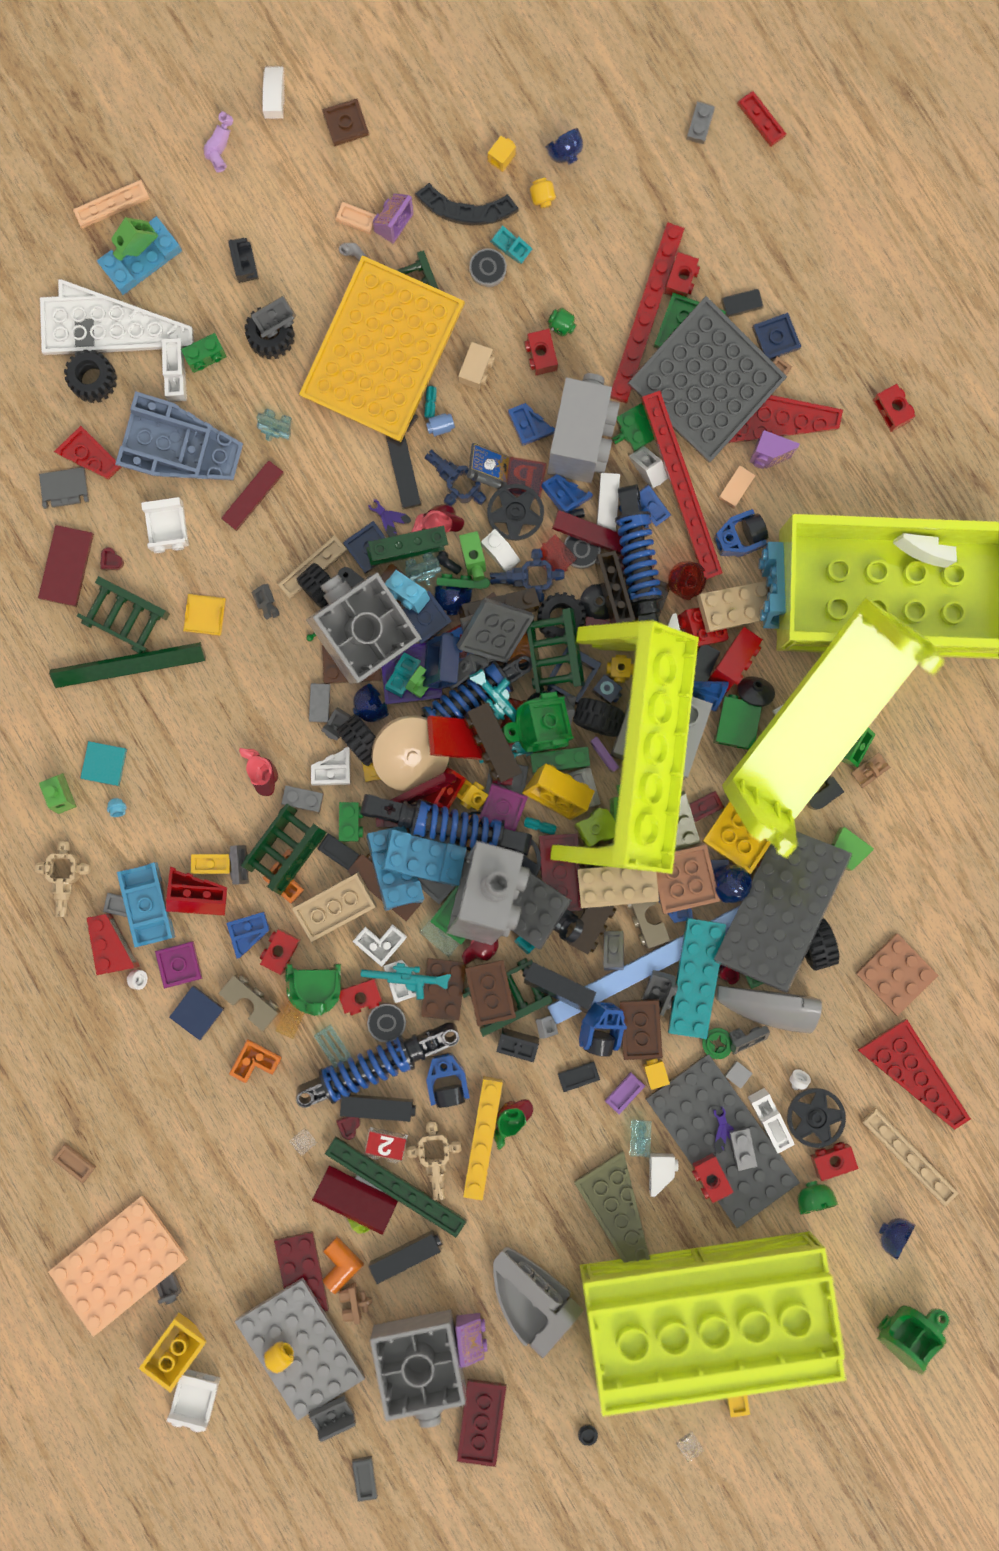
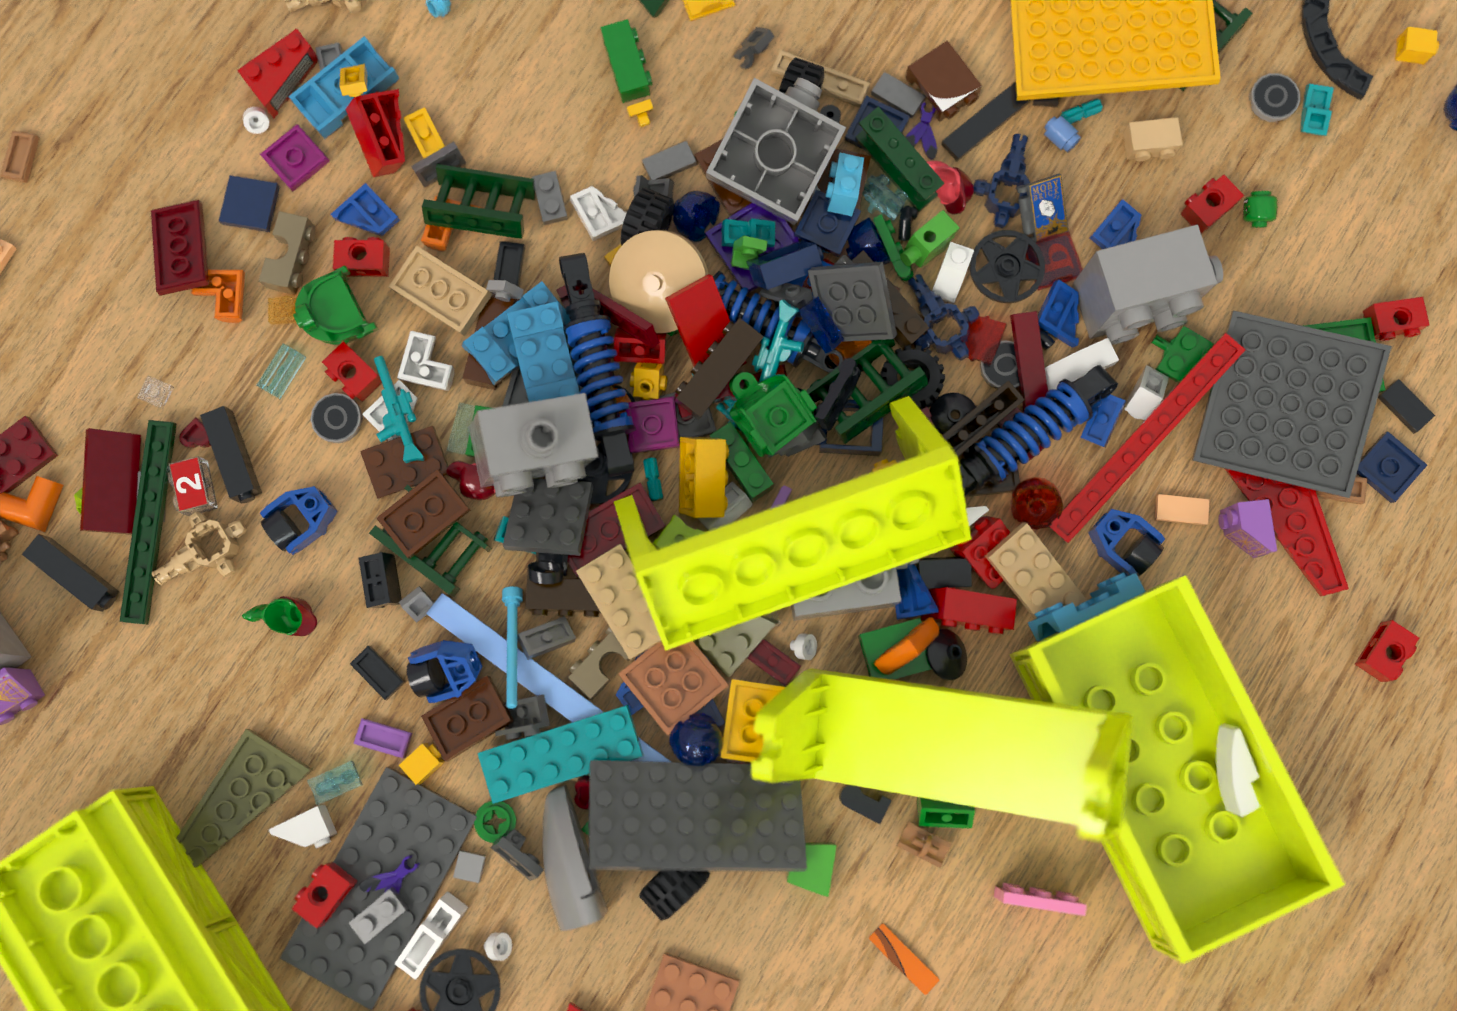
camera: 70 degrees right, 5 degrees down
coral hair [239,748,279,796] -> none
piece [296,1022,459,1108] -> none
green brick [339,802,364,842] -> none
yellow arch [463,1076,503,1201] -> none
light grey panel [493,1247,584,1359] -> none
black brick [522,962,597,1014] -> none
yellow head [529,178,556,209] -> none
black tyre [572,698,625,737] -> none
dark blue brick [592,674,623,704] -> none
red plate [610,222,685,404] -> none
none -> dark red tile [151,200,209,296]
none -> yellow plate [339,64,367,97]
none -> light grey plate [486,280,524,302]
none -> medium azure piece [502,586,523,709]
none -> green brick [600,19,653,103]
none -> yellow tile [626,99,653,128]
none -> white tile [790,633,817,660]
none -> clear blue plate [798,296,844,354]
none -> black hinge [815,357,861,431]
none -> orange sticker [869,924,939,995]
none -> flat silver tile [871,72,926,119]
none -> orange brick [874,617,939,675]
none -> reddish brown panel [905,40,982,122]
none -> bright pink plate [994,883,1086,916]

